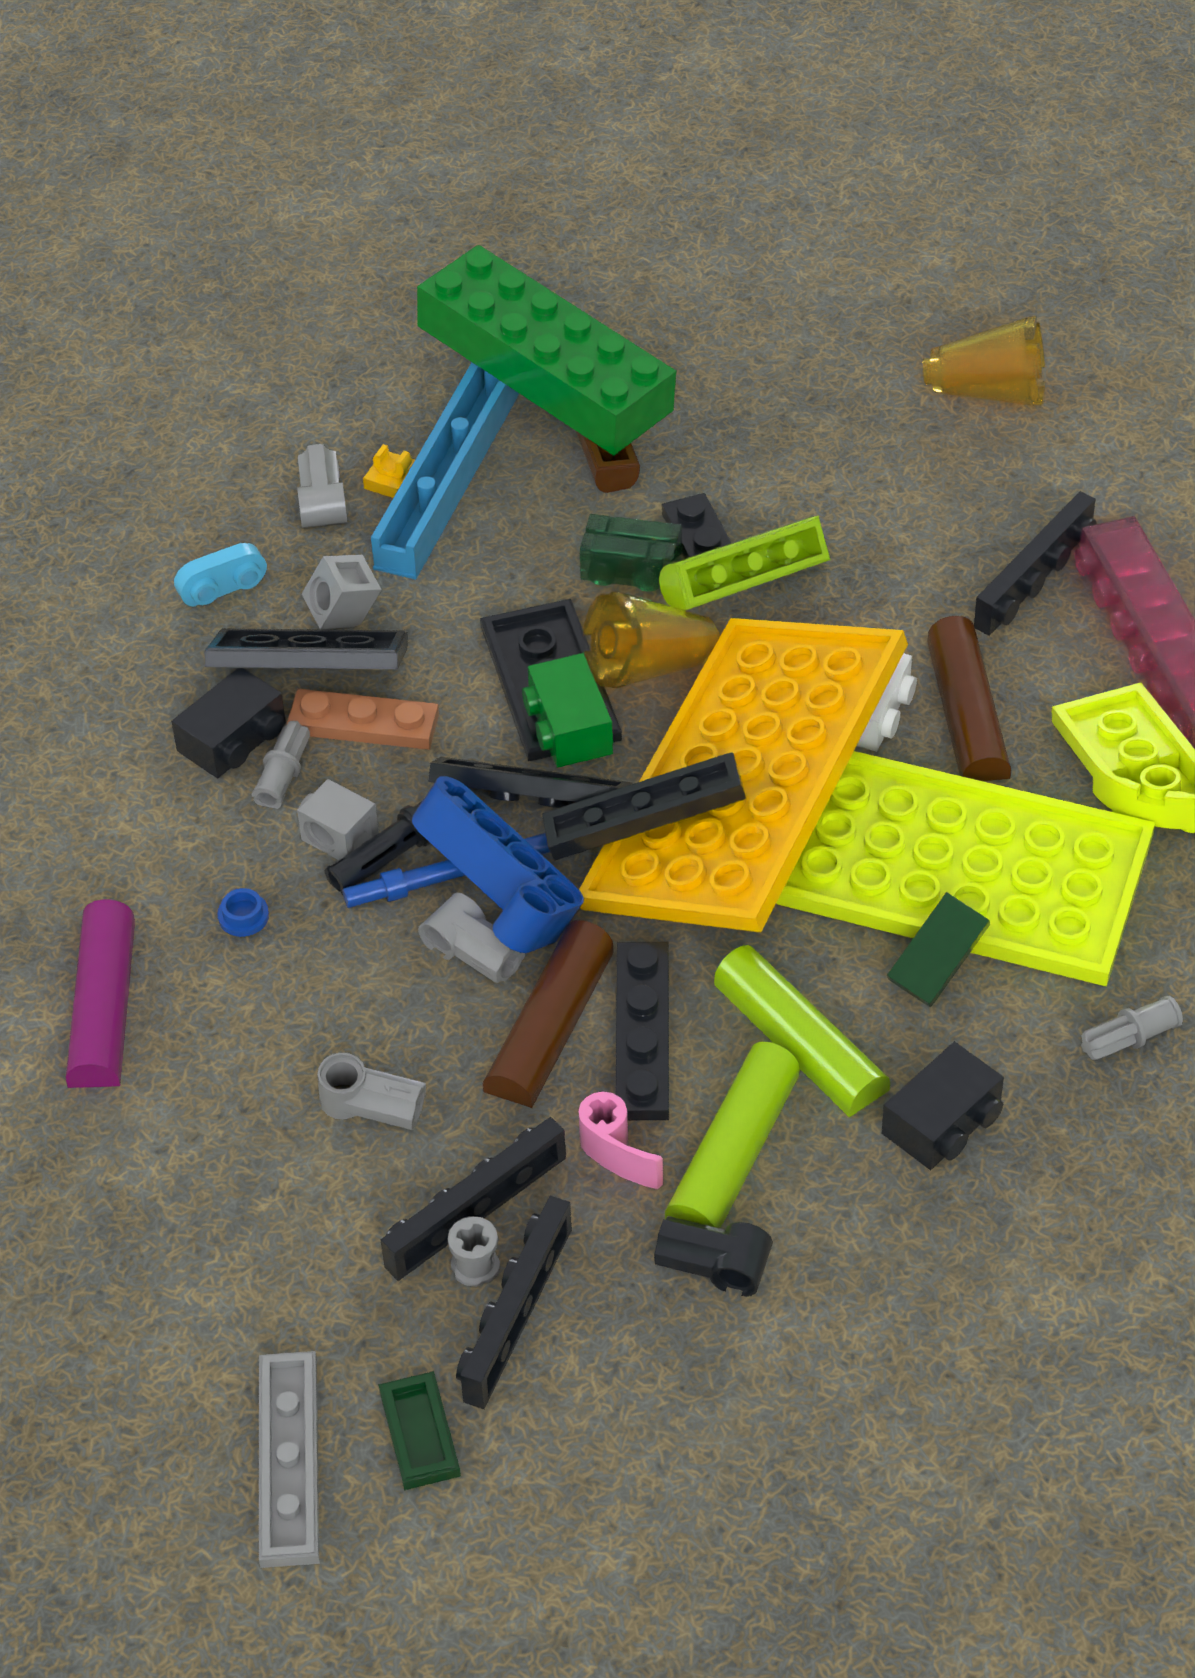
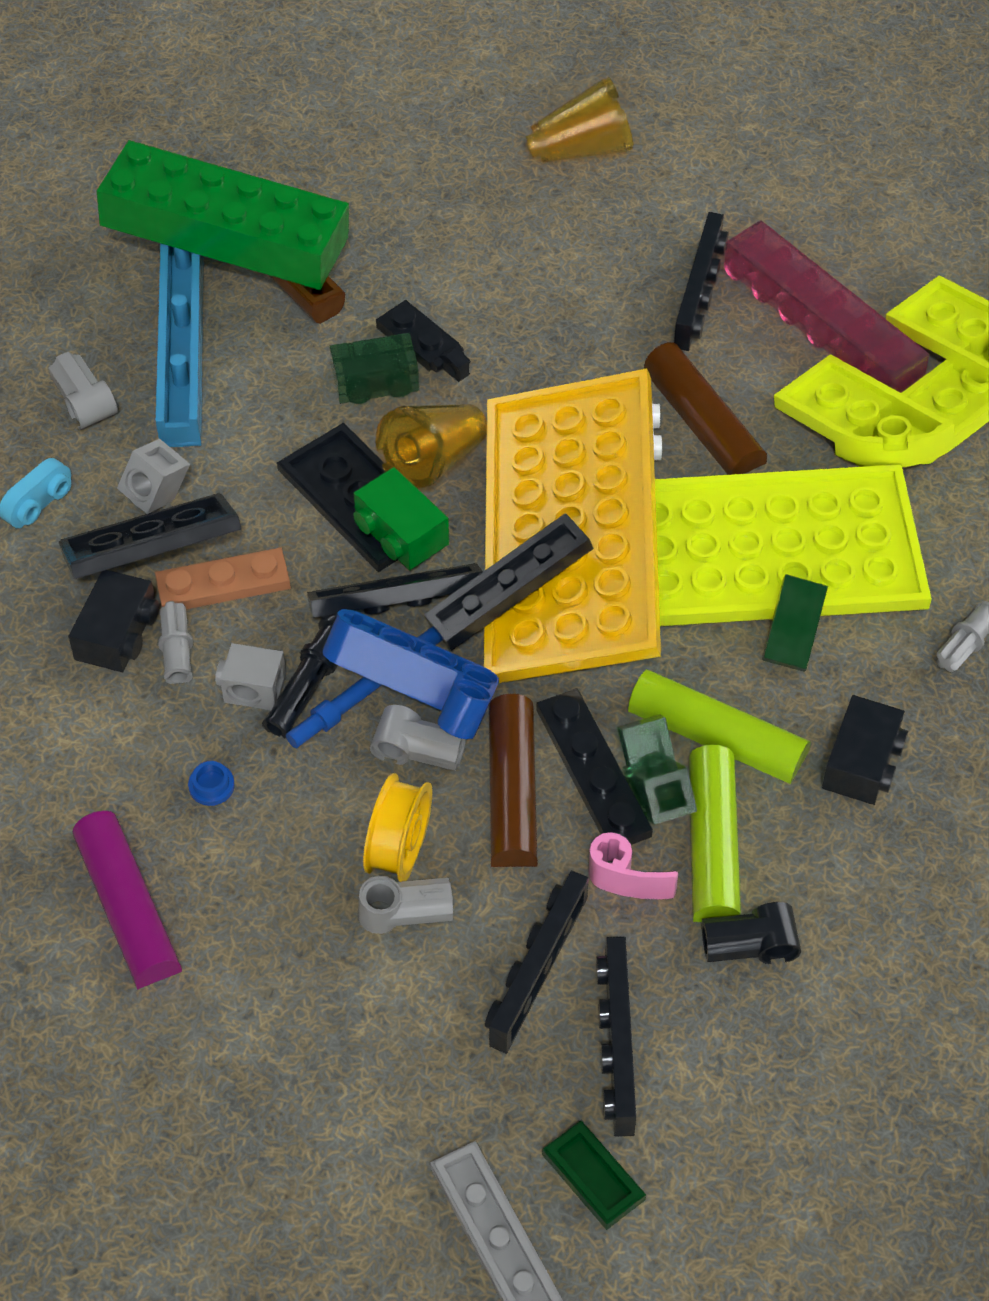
camera: 25 degrees left, 5 degrees up
yellow tile [363,444,415,498] -> none
light grey bush [448,1216,500,1287] -> none
lime brick [659,515,830,611] -> none
none -> yellow wheel [363,773,432,882]
none -> clear green brick [617,714,697,825]

